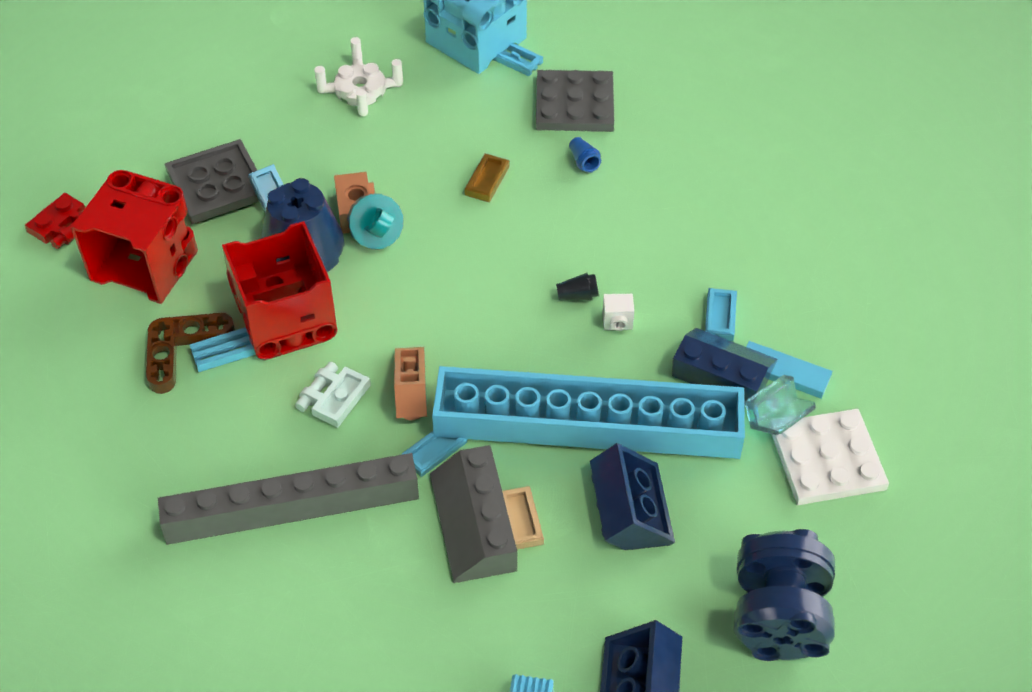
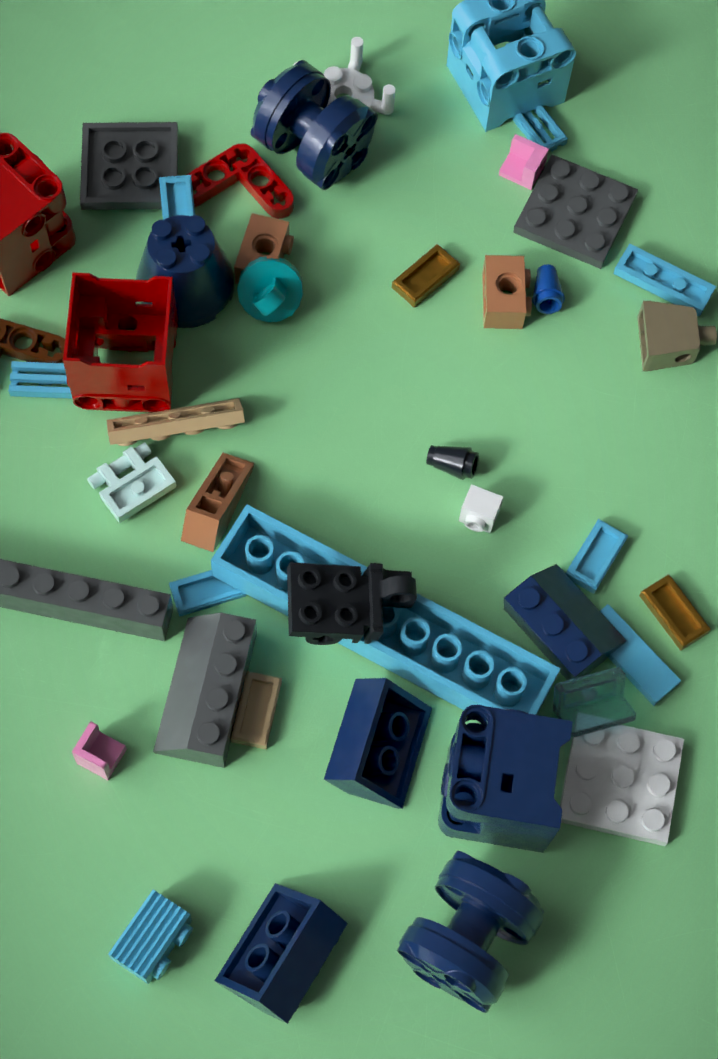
camera: 20 degrees right, 15 degrees up
none -> bright pink panel [72,721,127,780]
none -> tan plate [106,398,245,446]
none -> red beam [186,143,294,219]
none -> dark blue wheel [251,60,378,190]
none -> black plate [287,562,417,645]
none -> dark blue piece [438,705,573,853]
none -> nougat brick [482,255,532,329]
none -> bright pink panel [499,134,549,190]
none -> medium azure plate [613,244,716,317]
none -> dark tan torso [637,301,717,371]
none -> pearl gold tile [639,574,711,651]

